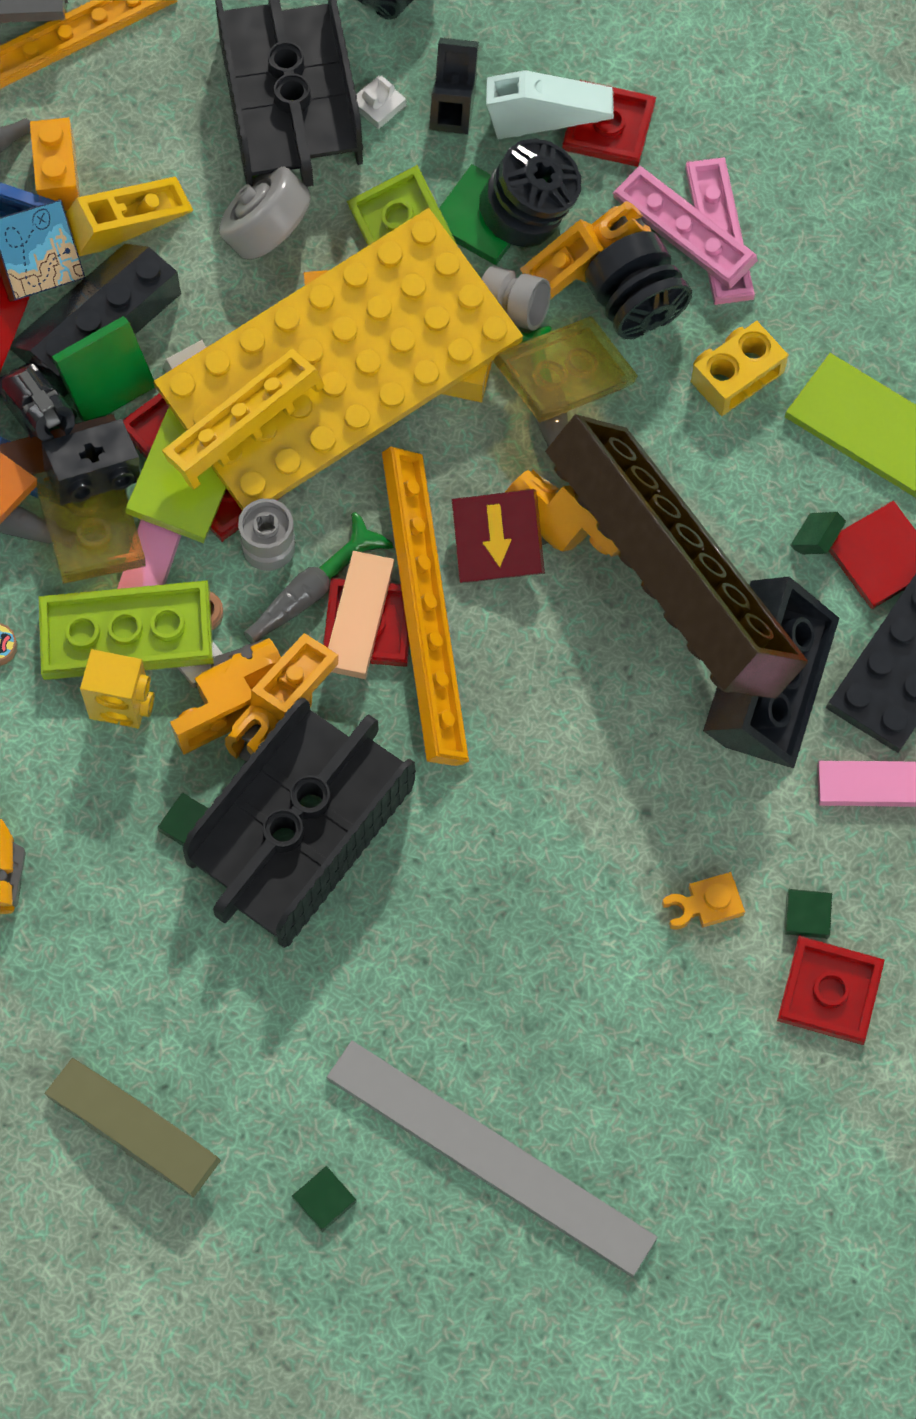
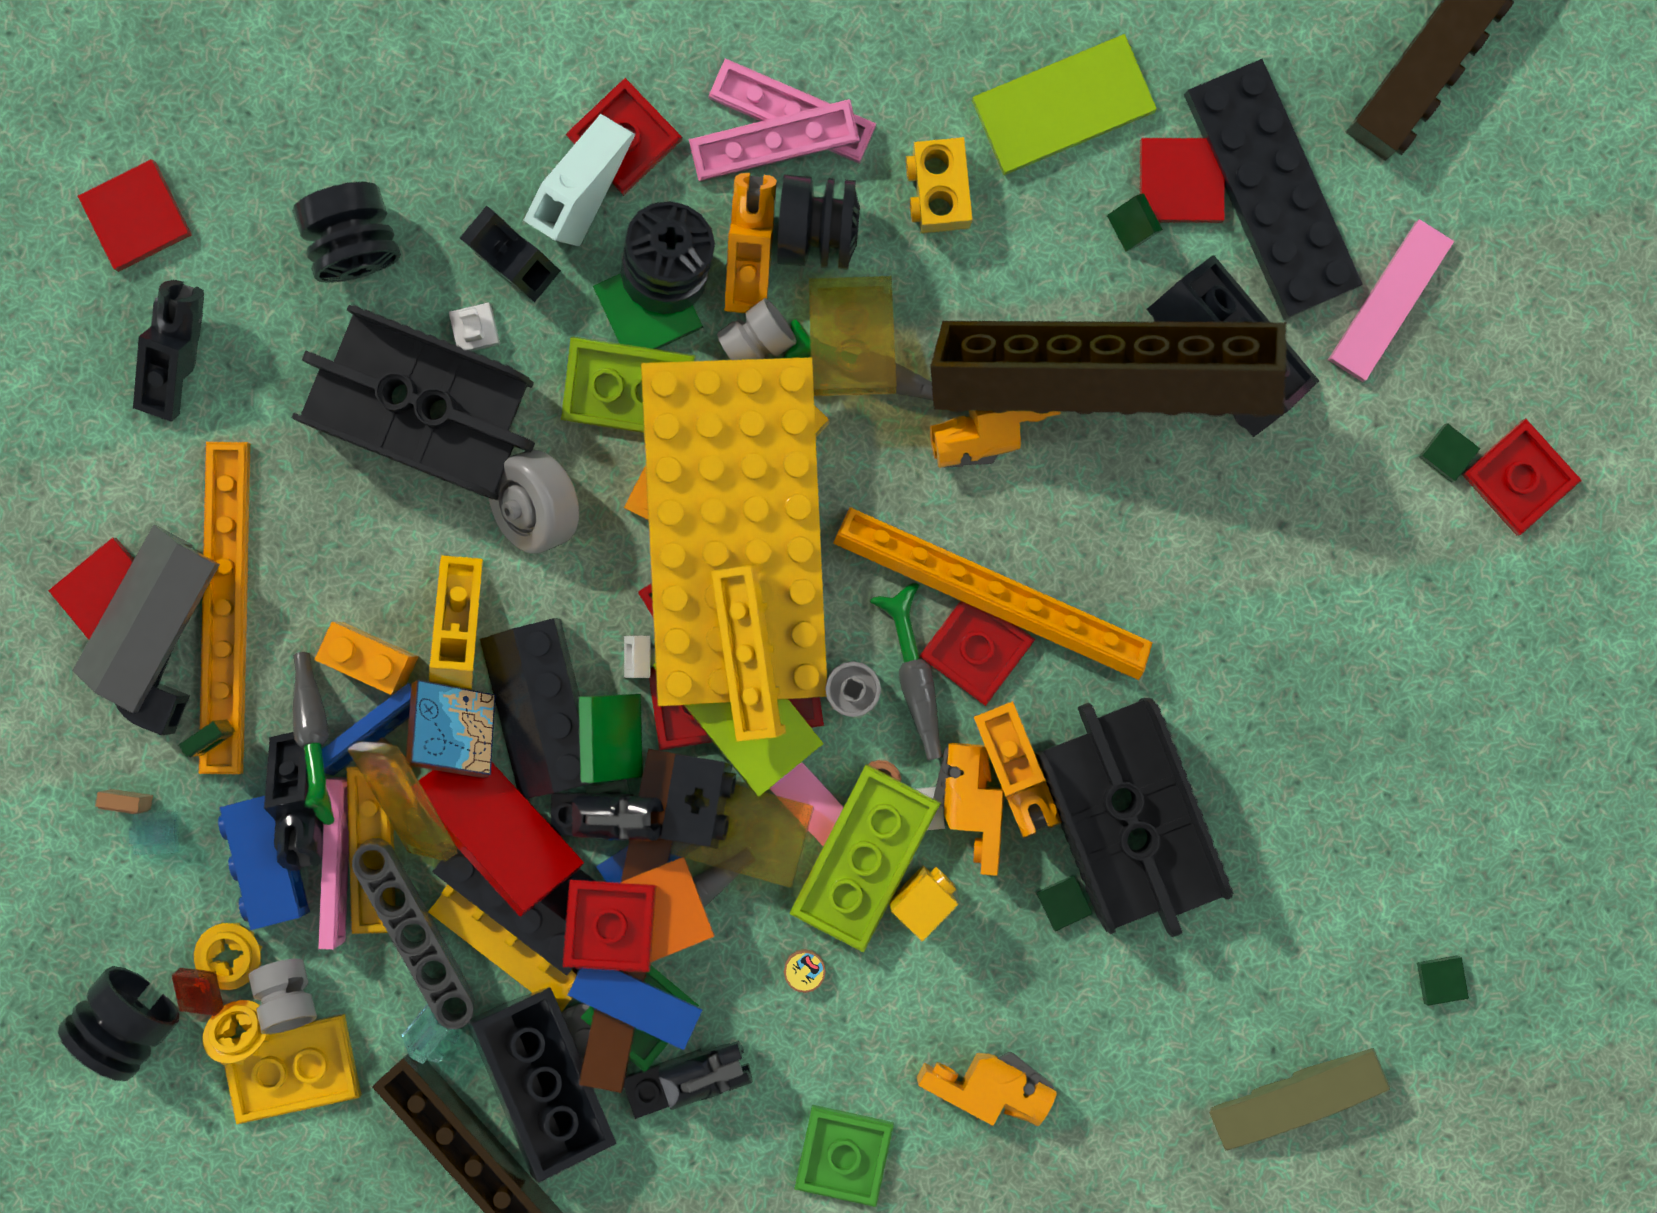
camera: 55 degrees left, 20 degrees up
light grey tile [327,1040,658,1278] -> none
light nougat tile [328,551,394,679] -> none
dark red tile [452,489,545,583] -> none
light orange plate [662,872,745,930] -> none

